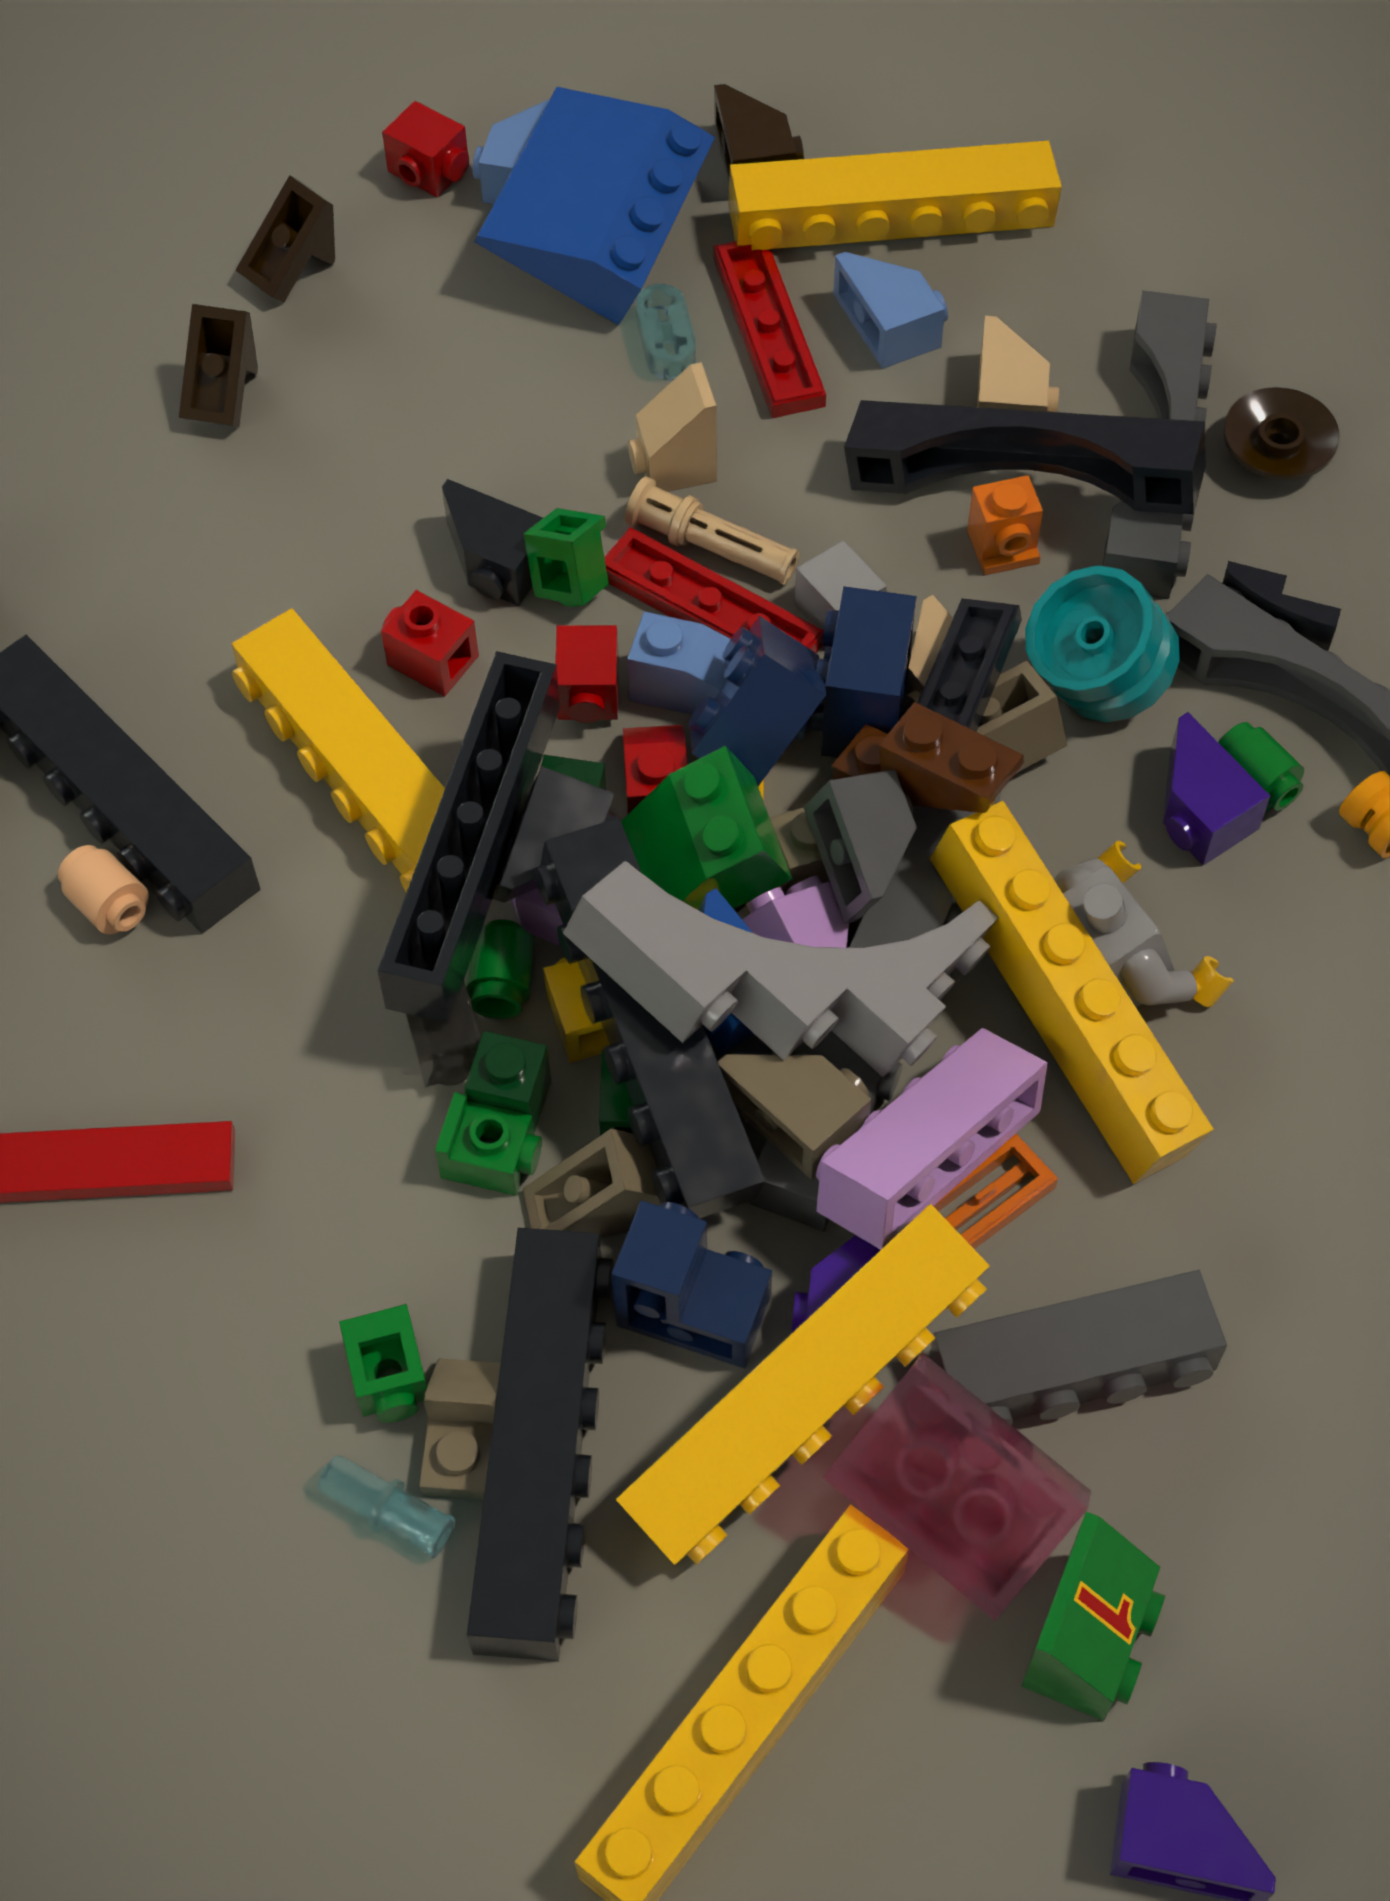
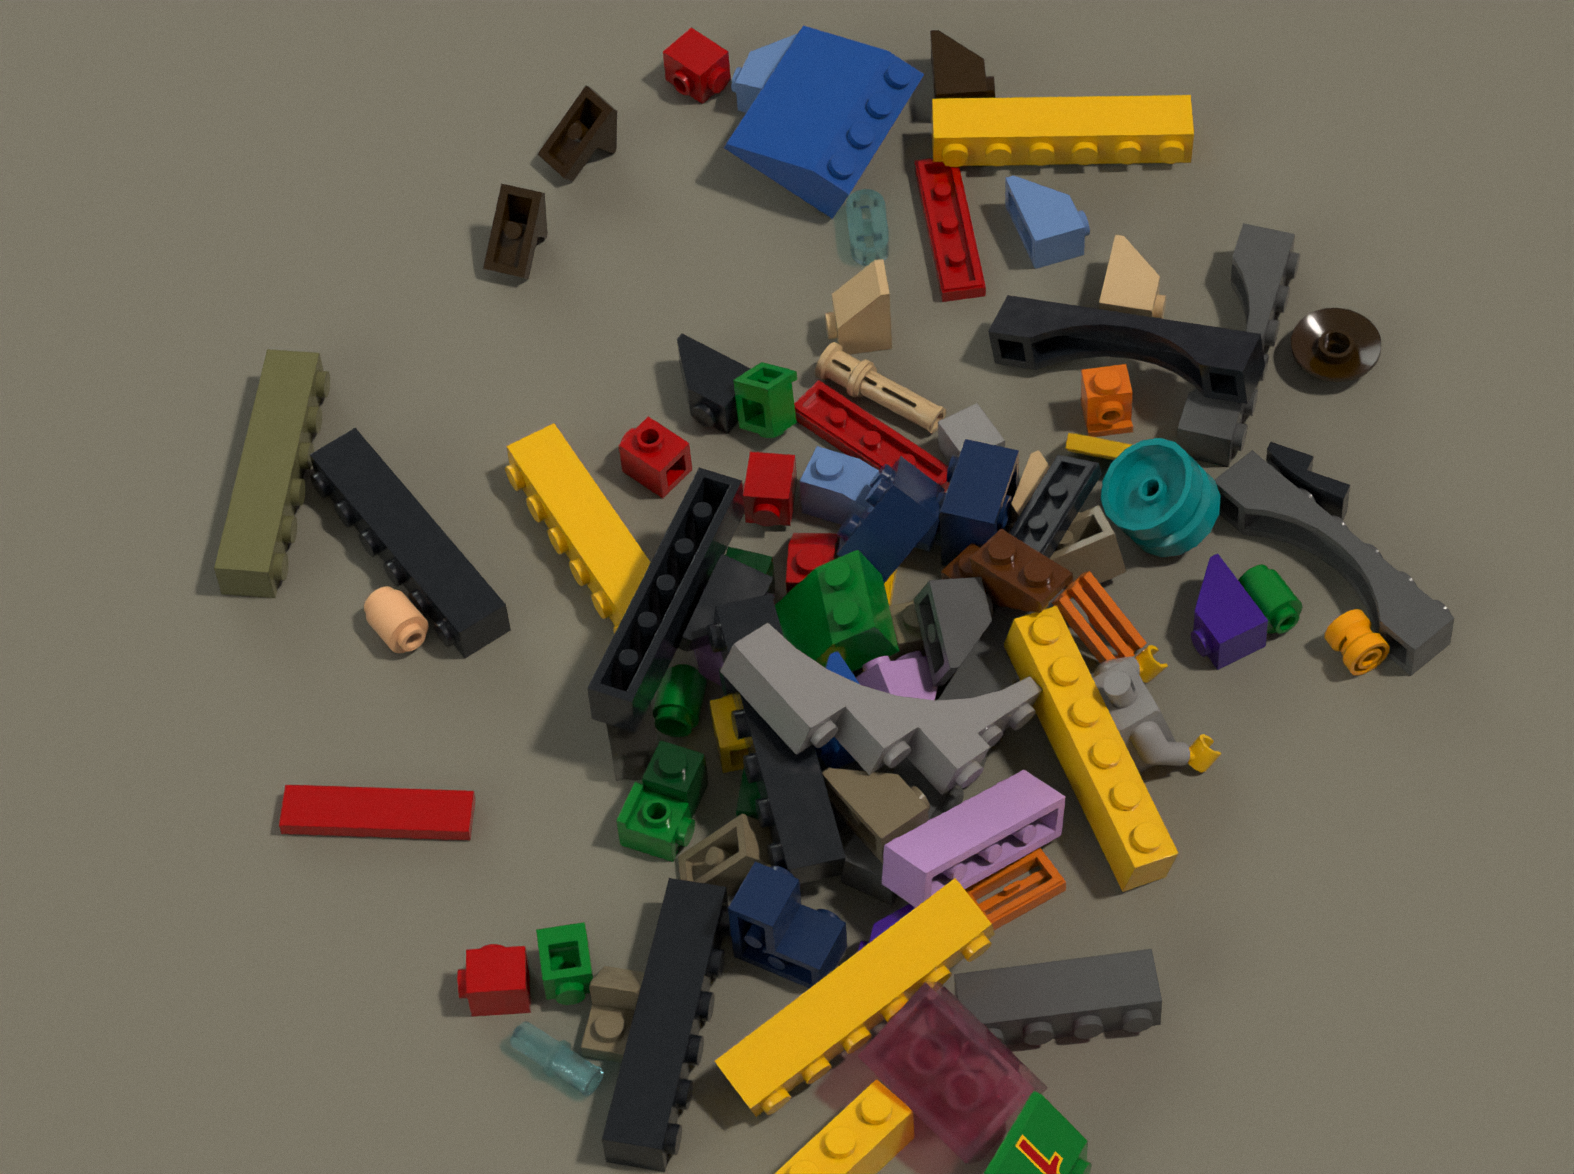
camera: 10 degrees right, 5 degrees down
none -> red brick [457,944,531,1017]
none -> orange tile [1051,571,1147,663]
none -> yellow tile [1065,433,1134,460]

